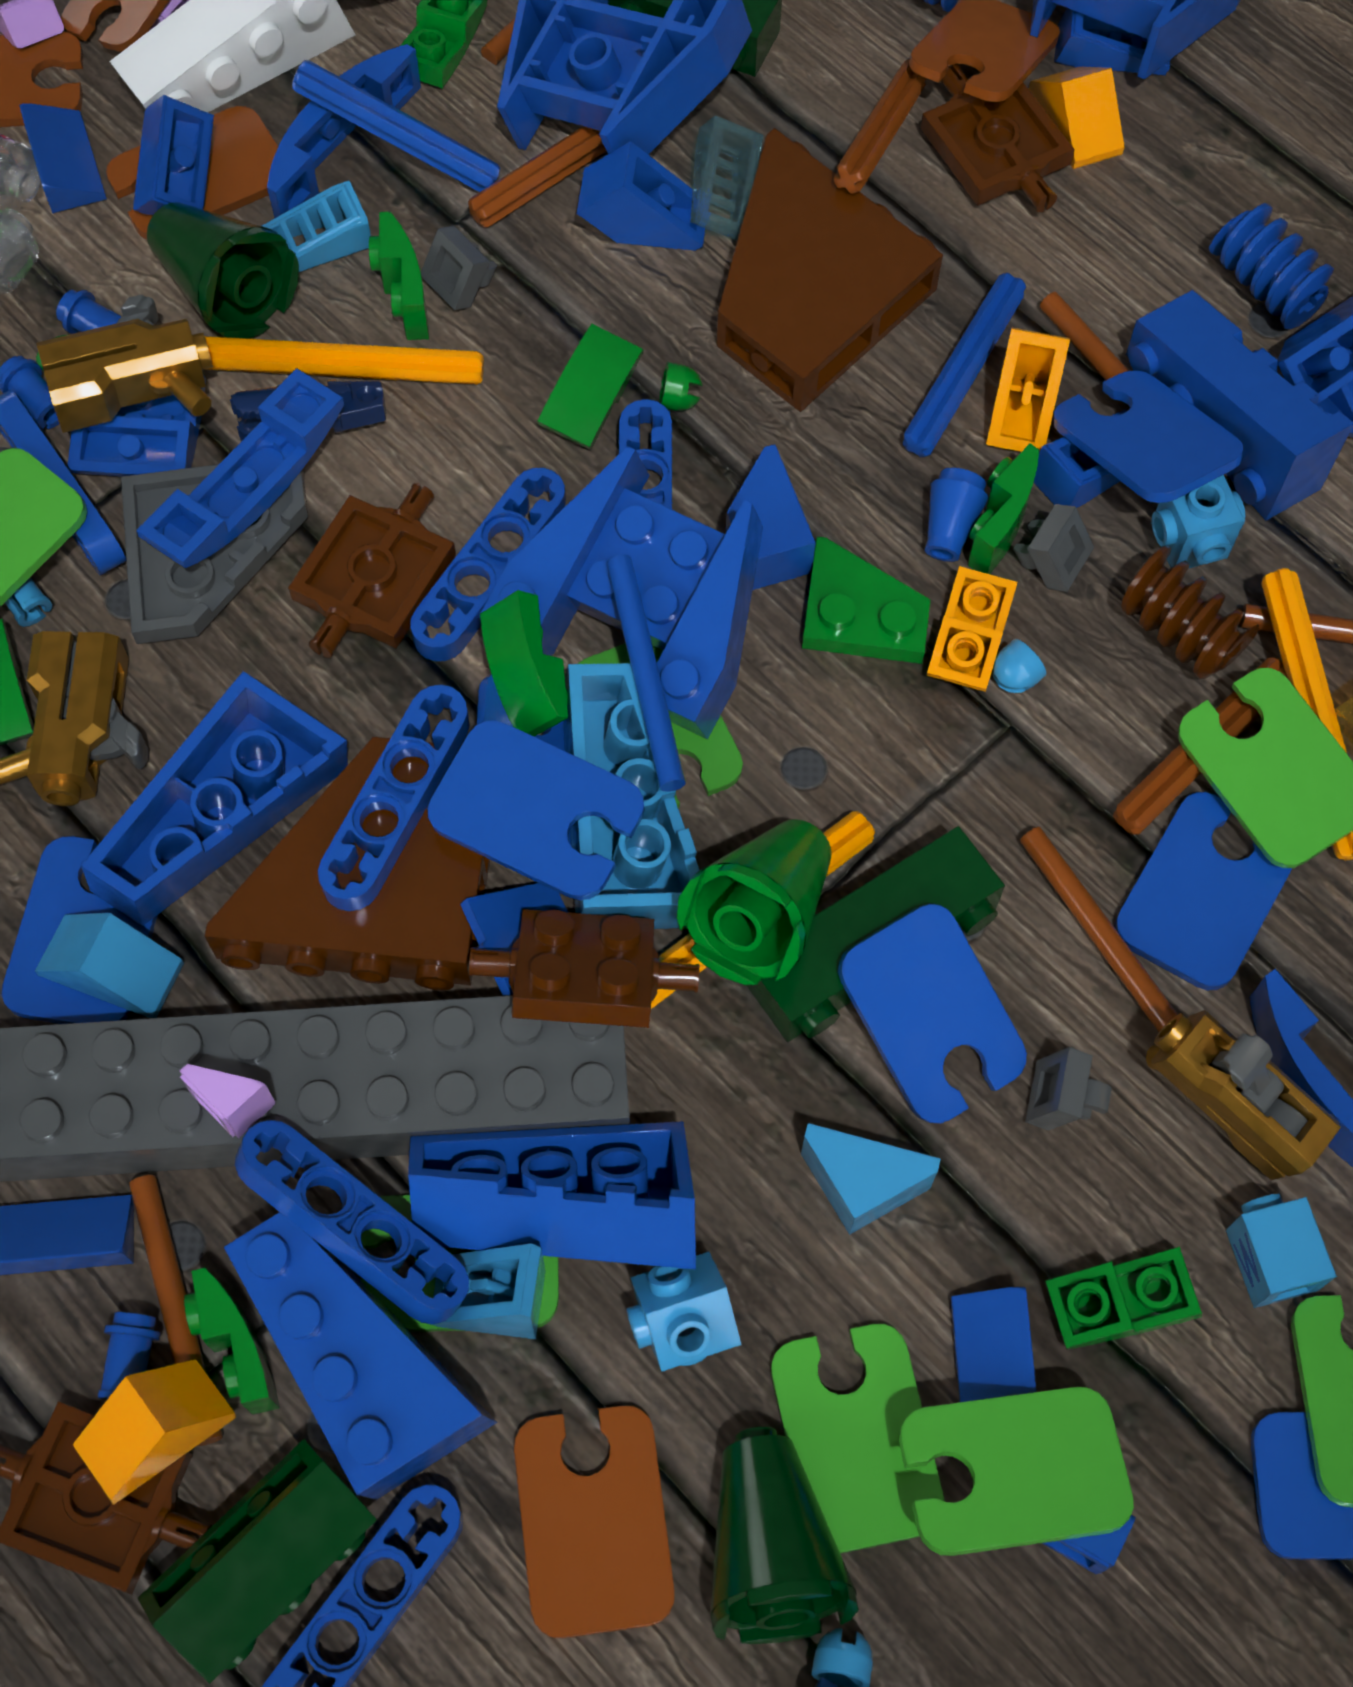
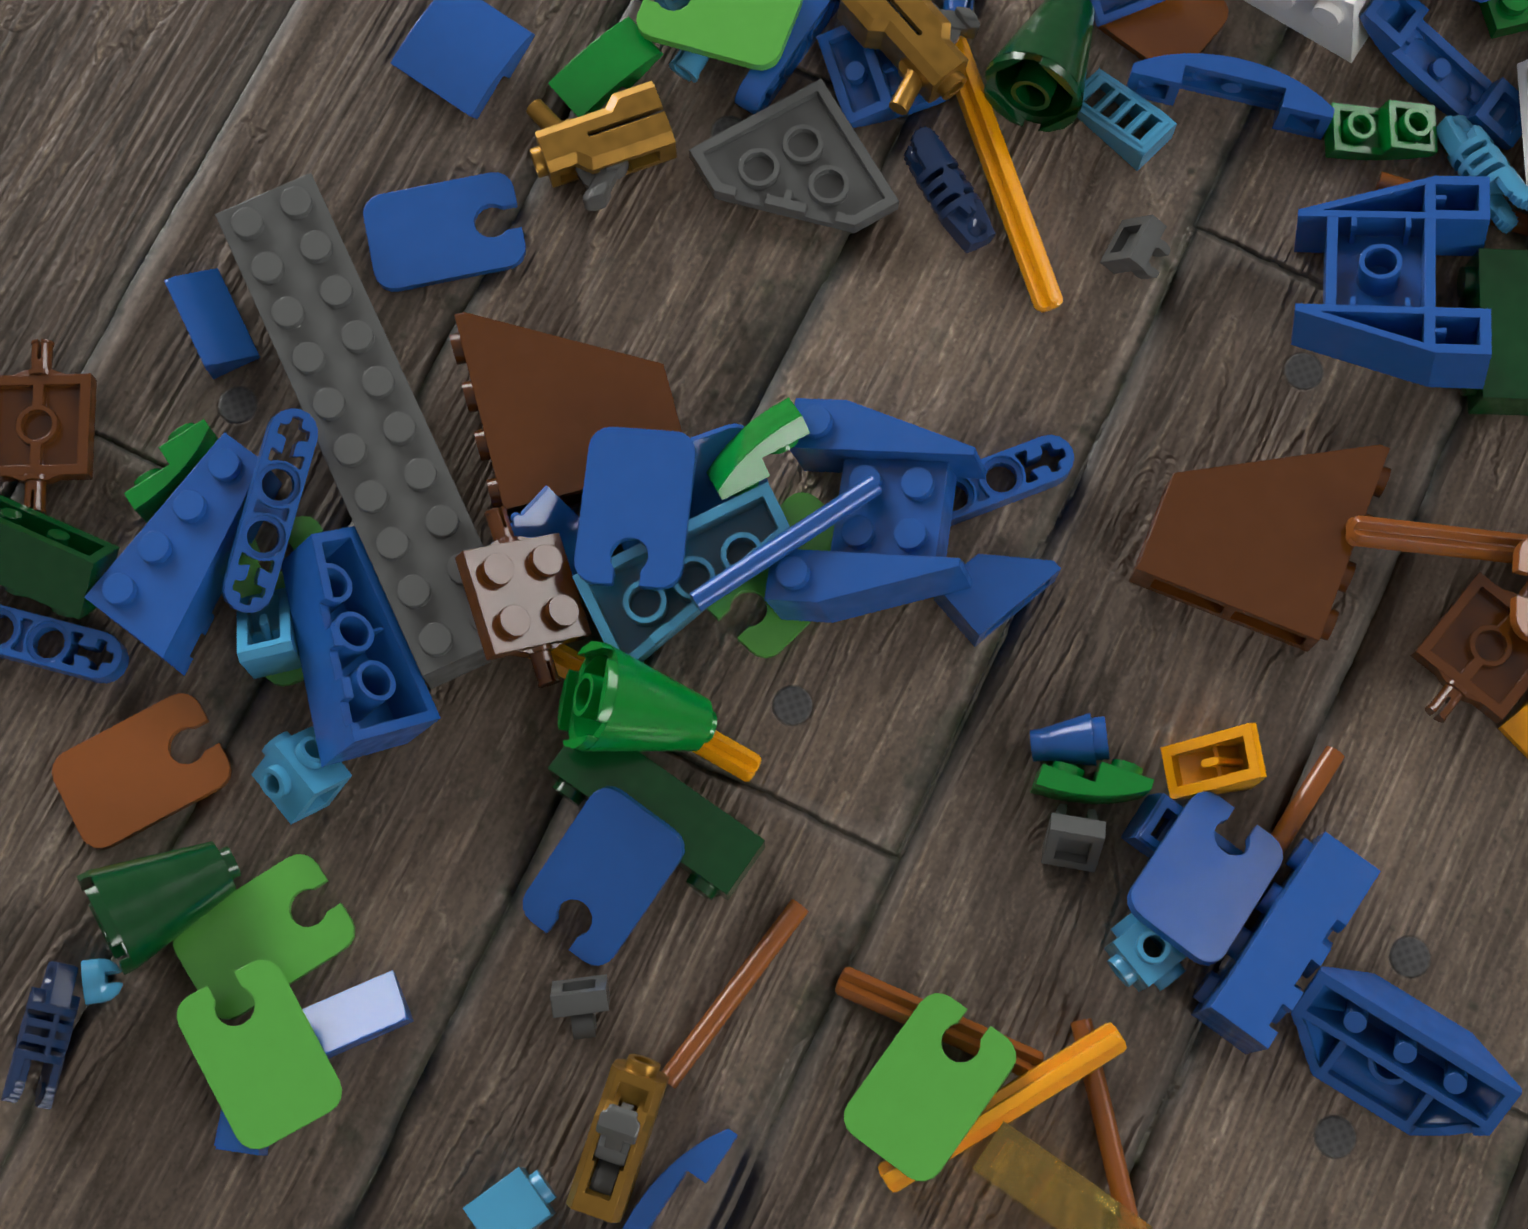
camera: 70 degrees right, 10 degrees up
dark azure slope [35,913,184,1019] -> none
light orange slope [73,1359,236,1505] -> none
blue wedge [81,671,348,926] -> none
blue pin [97,1312,161,1400] -> none
dark orange bar [129,1175,223,1446] -> none
blue slope [136,368,344,568] -> none
lavender slope [180,1064,275,1138] -> none
reddish brown plate [288,483,456,658] -> none
blue axle [292,60,501,192] -> none
blue beam [318,685,470,911] -> none
green slope [369,212,429,340] -> none
blue beam [411,468,566,661] -> none
dark orange axle [468,126,606,228] -> none
green slope [537,323,644,451] -> none
blue slope [577,141,709,251] -> none
green hinge [659,362,703,411] -> none
clear light blue slope [690,115,764,241] -> none
dark azure slope [801,1123,941,1235] -> none
green wing [802,536,931,664] -> none
blue axle [903,273,1026,457] -> none
light orange slope [926,566,1018,692] -> none
dark azure hinge [993,639,1047,693] -> none
green slope [1046,1247,1202,1350] -> none
blue piece [1114,792,1292,991] -> none
reddish brown piece [1121,545,1259,679] -> none
blue piece [1209,203,1334,330] -> none

